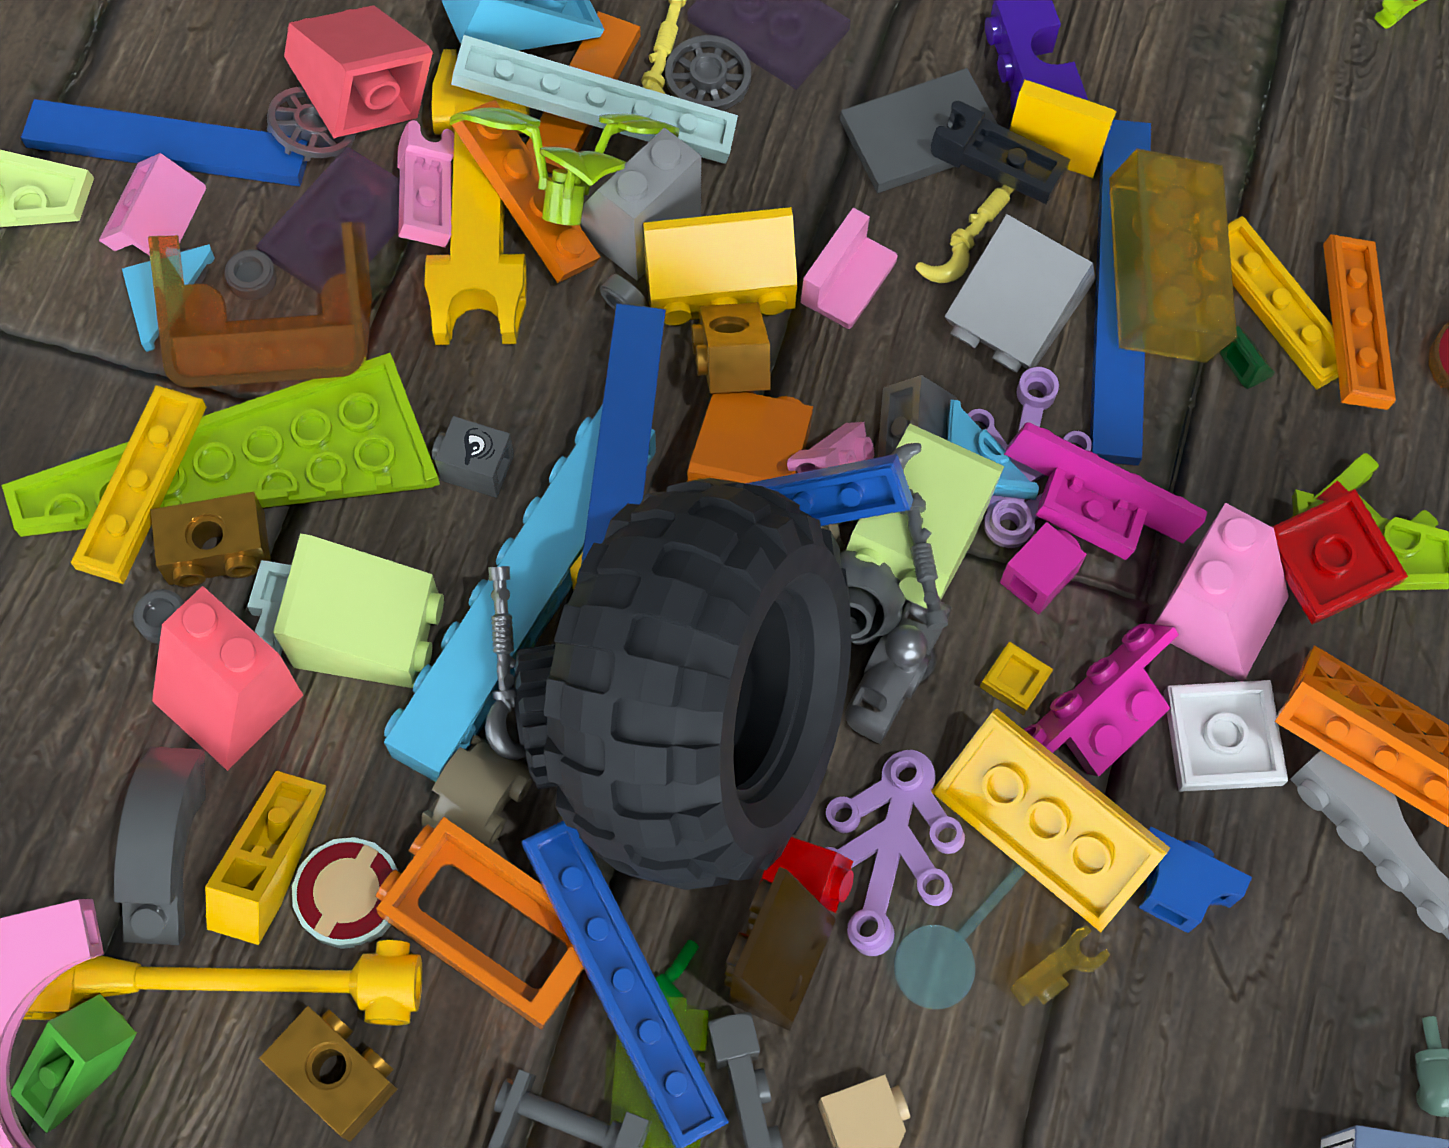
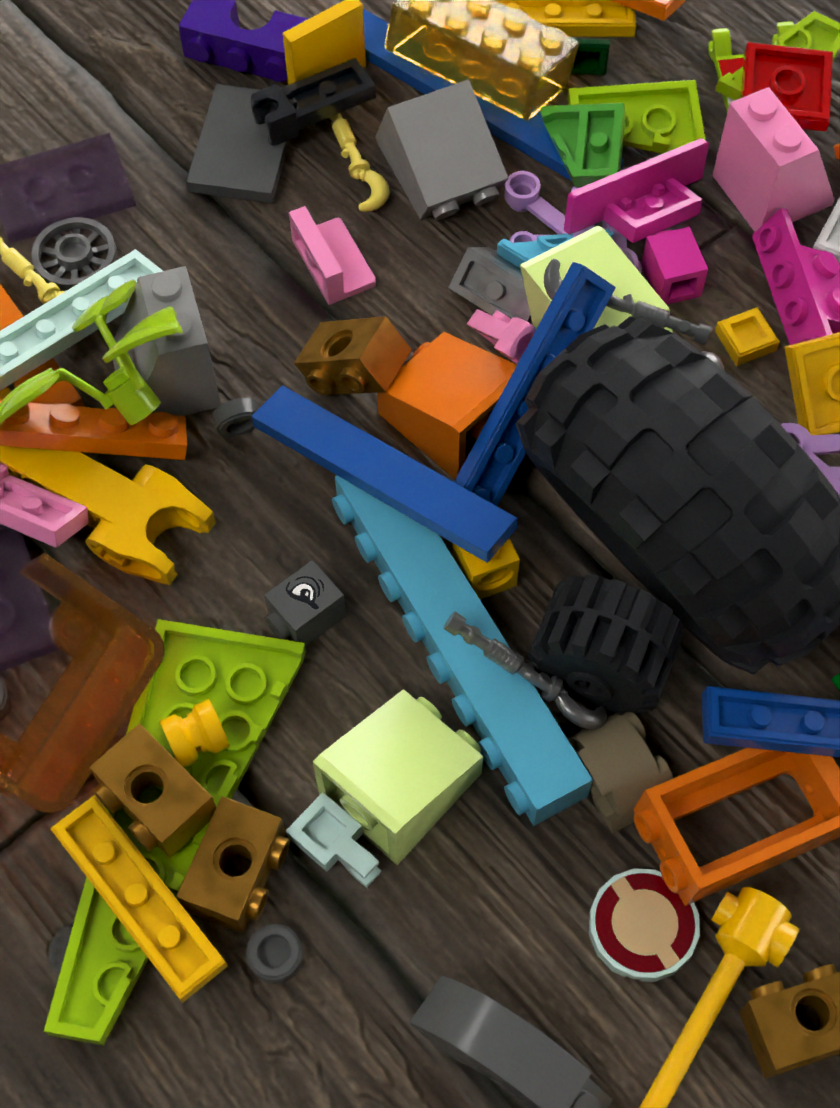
camera: 55 degrees left, 5 degrees down
coral slope [152,586,304,771] -> none
yellow slope [205,771,326,945] -> none
yellow slope [643,207,797,325] -> none
none -> pearl gold brick [89,723,216,858]
none -> yellow wheel [159,699,230,768]
none -> bright green wing [540,103,626,187]
none -> lime wing [567,80,708,154]

